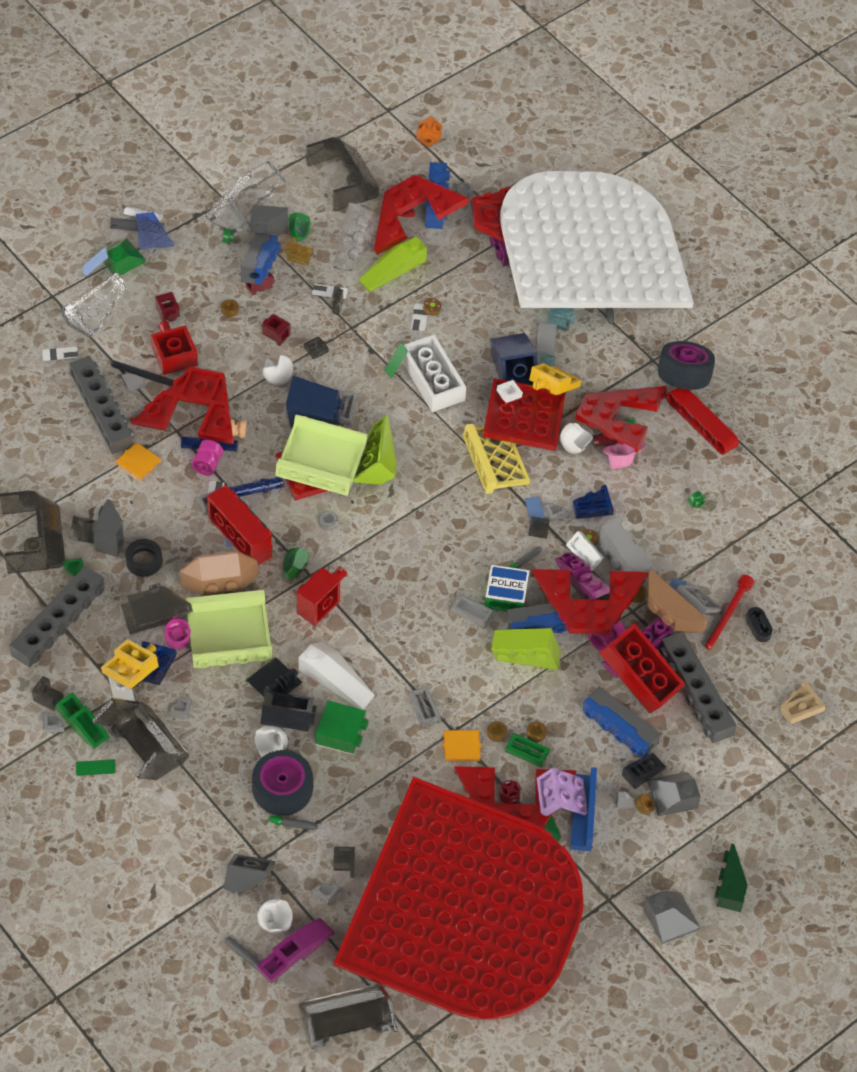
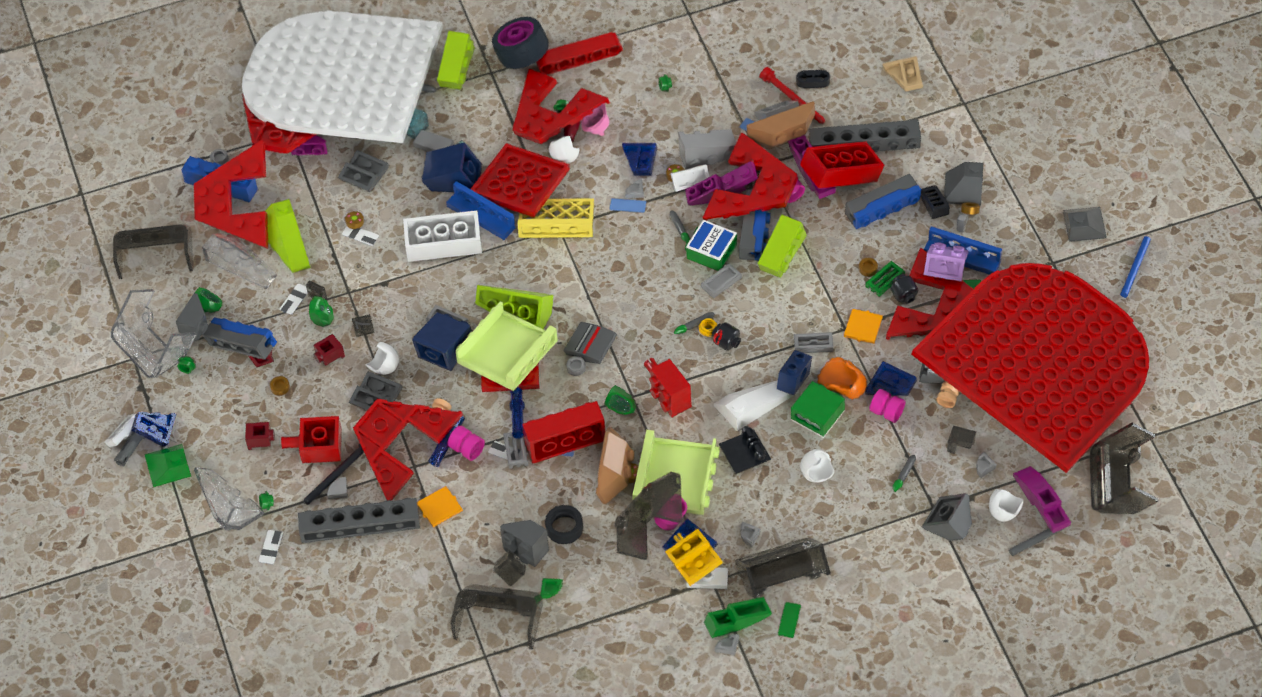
camera: 65 degrees left, 0 degrees up
dark grey brick [9,566,105,668] -> none
clear smoke panel [32,676,64,711] -> none
medium blue sticker [82,247,108,277] -> none
wheel [252,750,313,816] -> none
black window [260,691,317,731] -> none
clear yellow bracket [285,237,313,266] -> none
green sticker [384,343,408,378] -> none
orange brick [416,116,443,147] -> none
pearl gold tile [487,721,507,742] -> none
white plate [496,380,523,403] -> none
dark red wheel [500,780,521,804] -> none
clear smoke tile [528,516,550,539] -> none
yellow plate [529,363,581,395] -> none
dark green slope [714,843,748,913] -> none
none -> green plate [259,491,274,511]
none -> green rock [309,296,334,327]
none -> dark grey slope [338,150,389,192]
none -> dark grey slope [349,371,403,410]
none -> lime wedge [437,31,475,90]
none -> blue fence [446,181,516,240]
none -> dark grey slope [564,322,617,364]
none -> dark grey piece [674,312,715,334]
none -> yellow plate [699,318,717,337]
none -> black head [712,322,741,351]
none -> dark blue brick [777,350,812,396]
none -> orange piece [817,357,868,400]
none -> clear blue wing [865,361,917,396]
none -> dark pink wheel [869,389,906,423]
none -> black head [890,274,919,304]
none -> blue bar [1120,236,1151,298]

